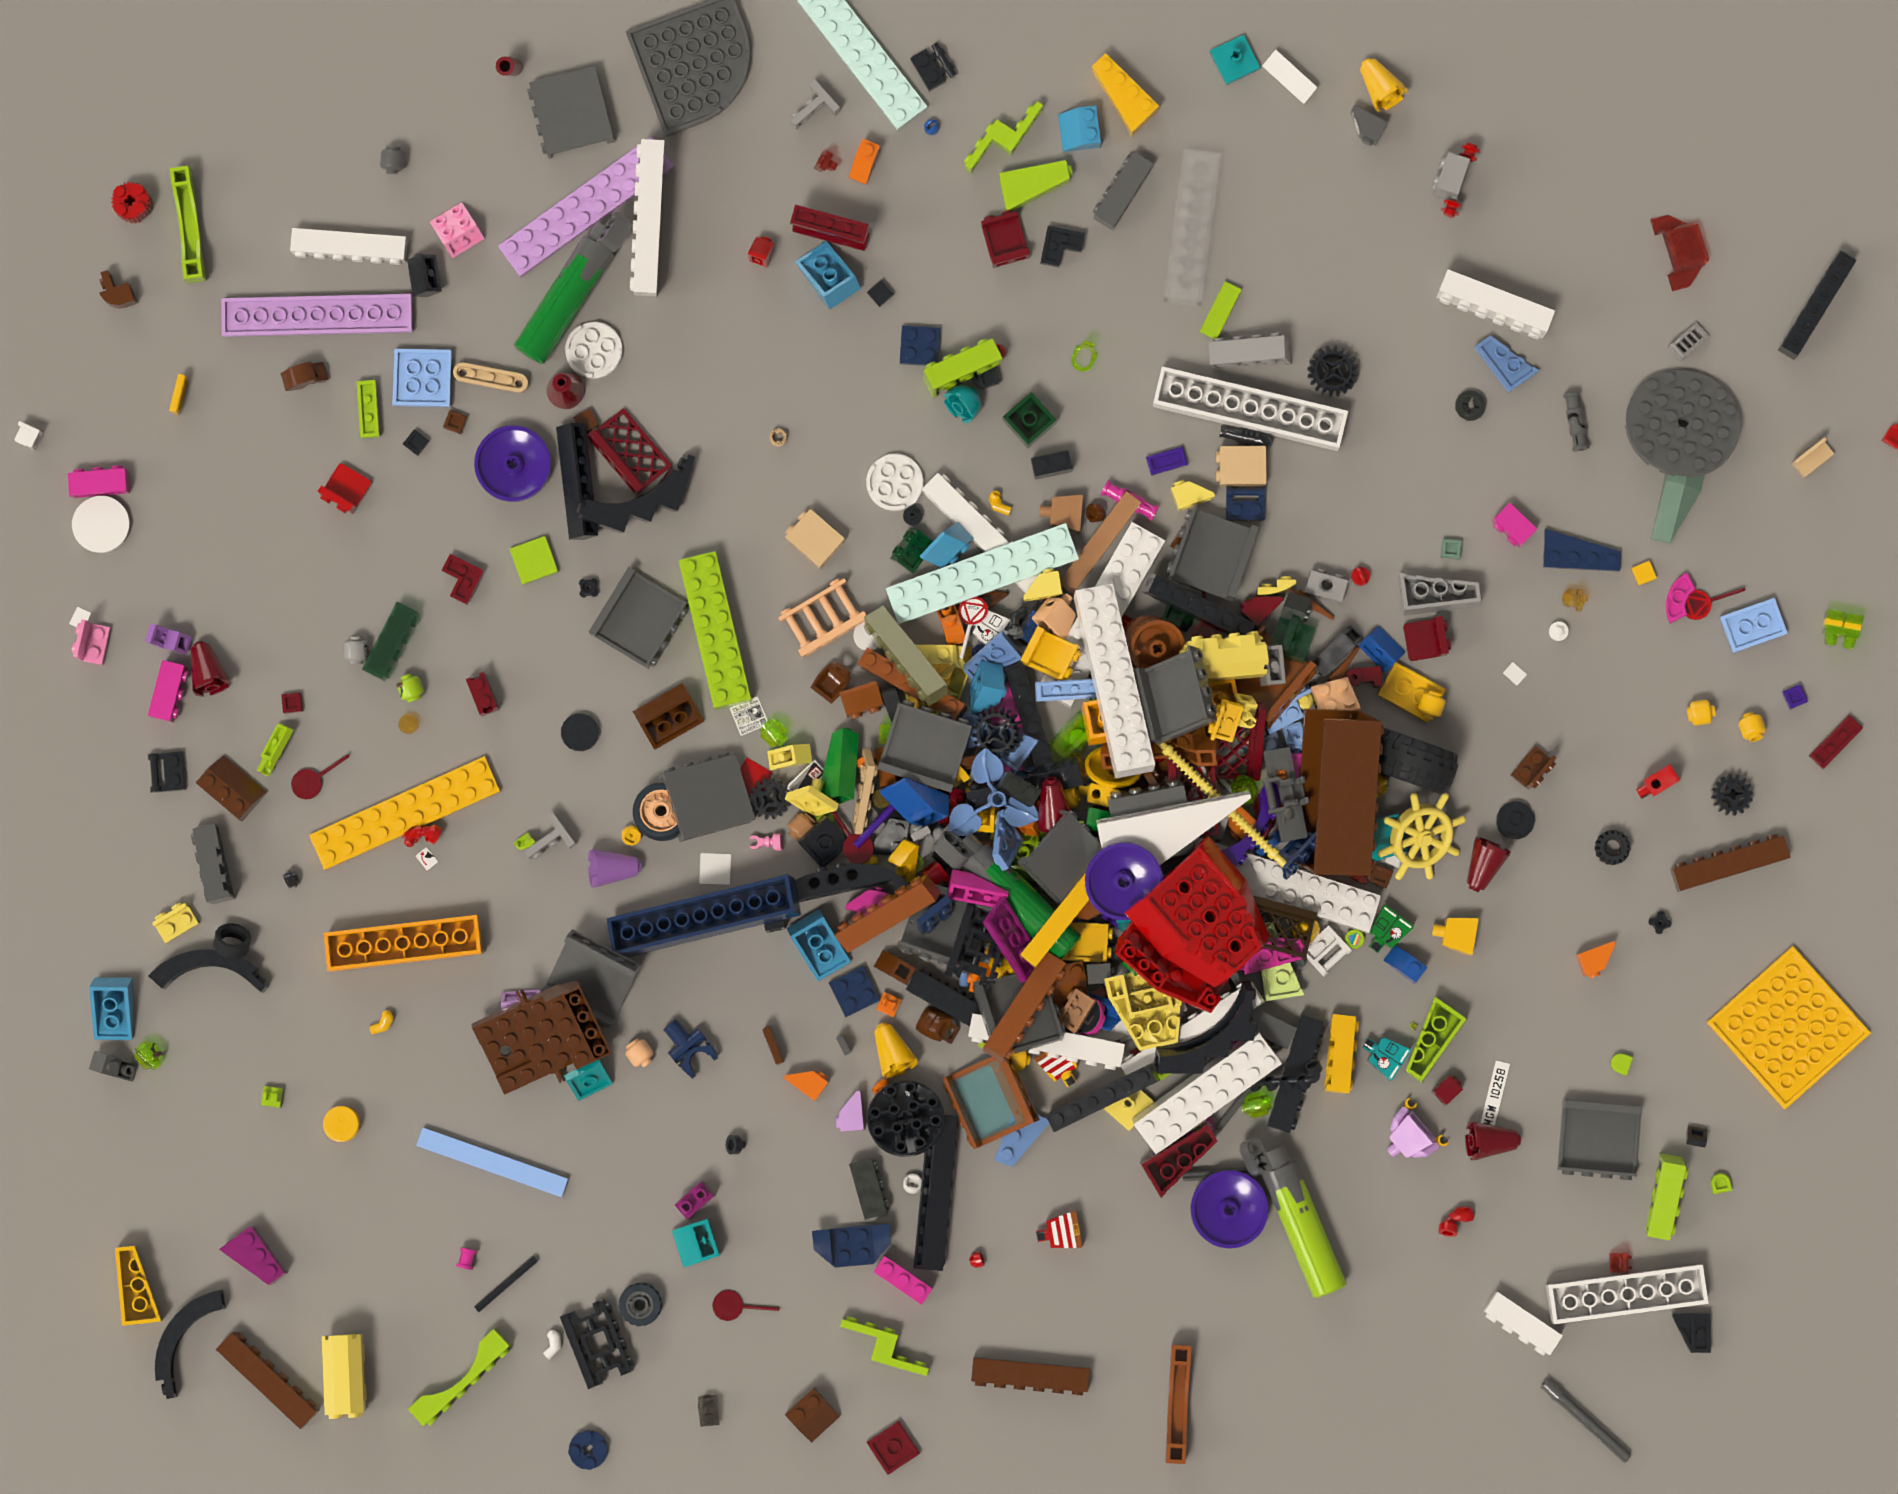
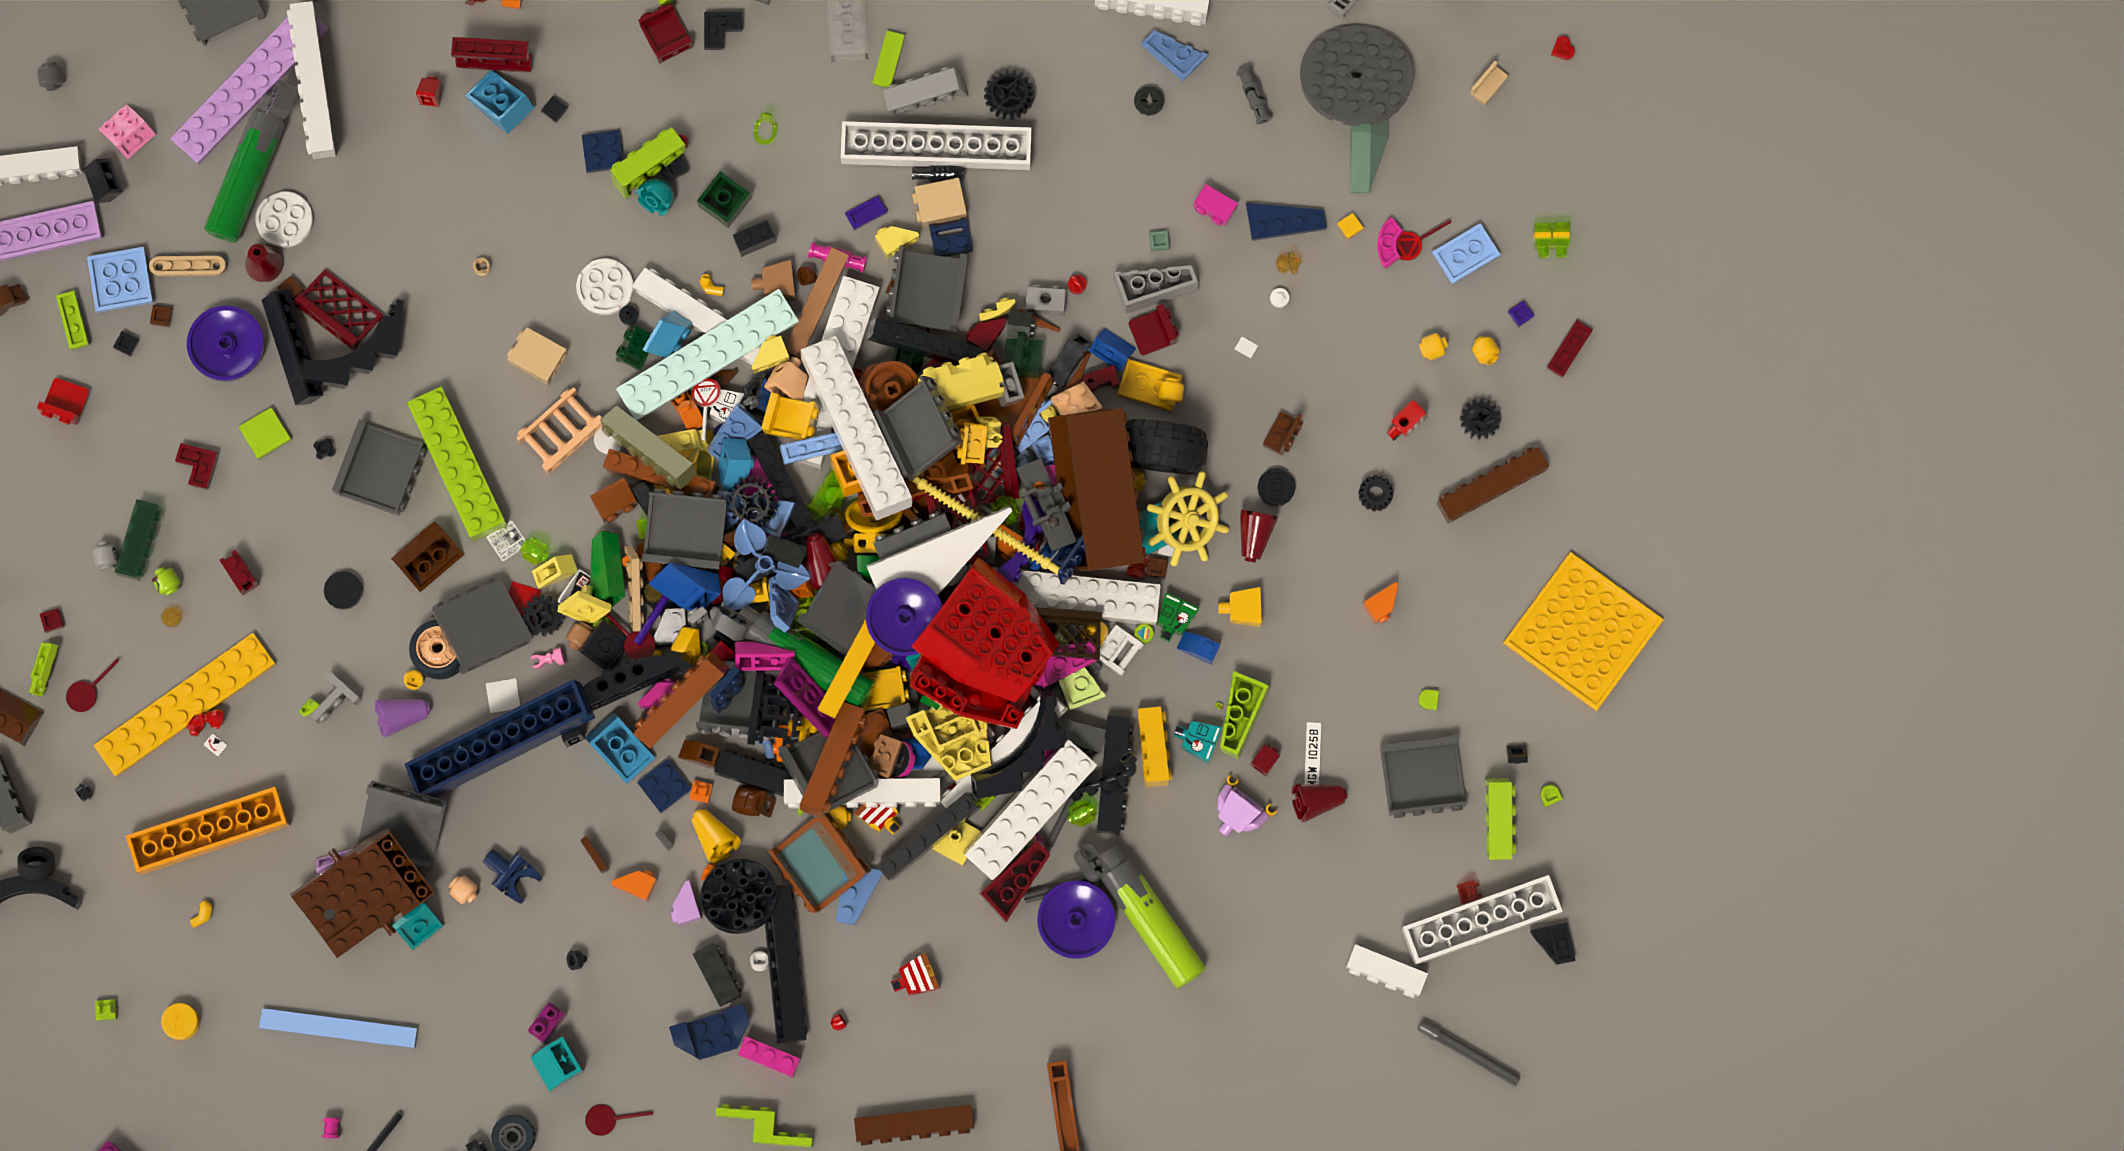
camera: 20 degrees left, 5 degrees down
reddish brown piece [810,661,851,704] -> none
red arm [1438,1206,1475,1237] -> none
black plate [1648,911,1672,934] -> none

